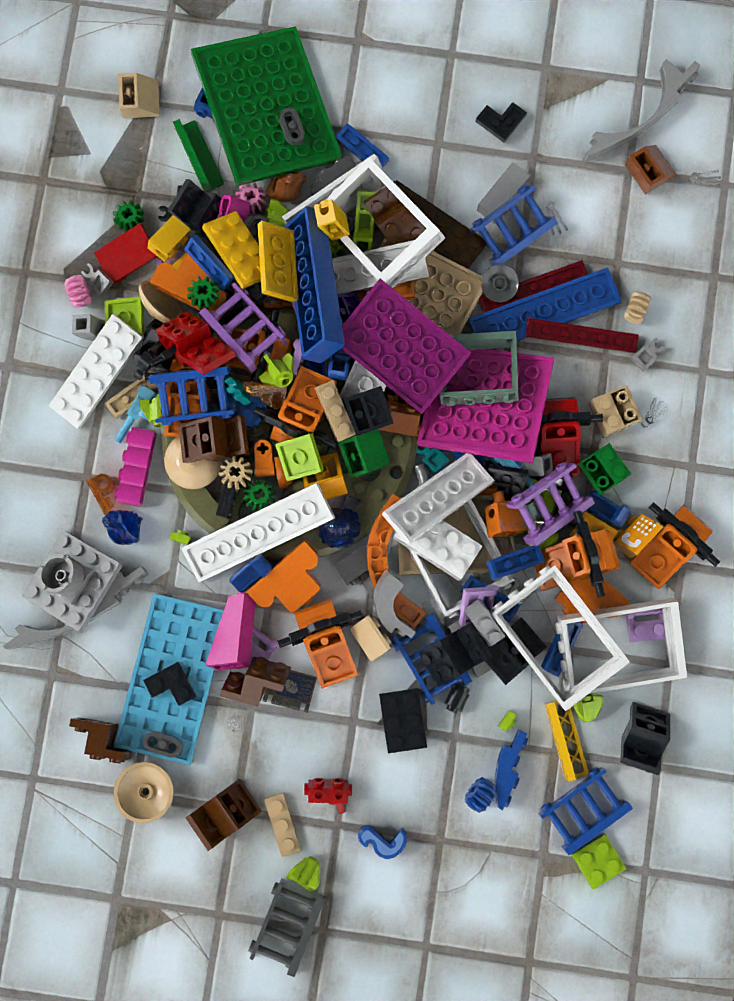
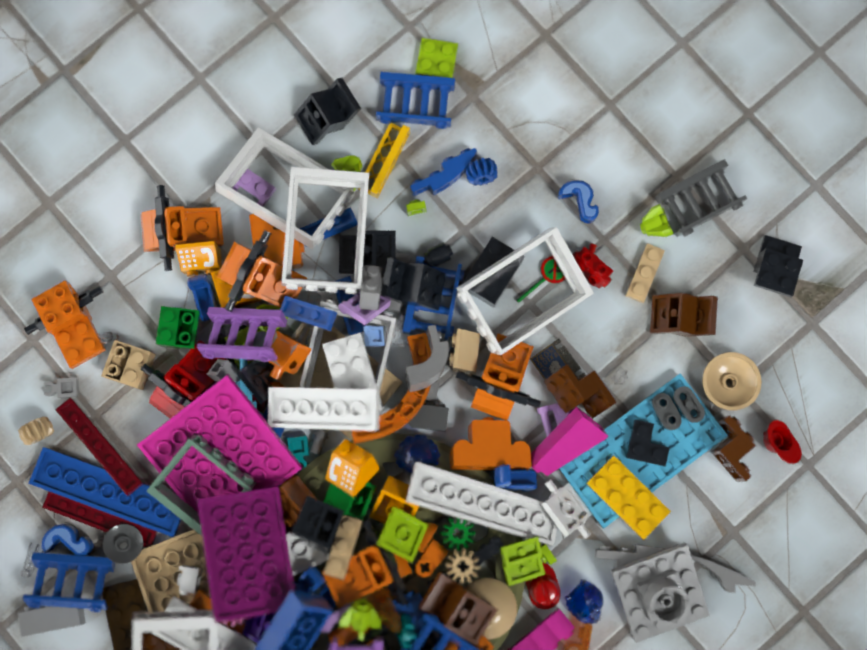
camera: 135 degrees left, 0 degrees up
none -> orange piece [24,280,106,369]
none -> blue animal [41,524,94,556]
none -> white brick [177,565,203,596]
none -> light orange slope [325,439,380,497]
none -> light blue tile [364,326,385,347]
none -> white window [456,227,594,355]
none -> lime slope [501,536,545,586]
none -> piece [517,256,566,303]
none -> red piece [525,562,561,610]
none -> white plate [542,479,592,539]
none -> yellow plate [586,456,671,540]
none -> dark grey plate [651,393,682,431]
none -> black bracket [753,235,803,297]
none -> red piece [763,420,802,464]

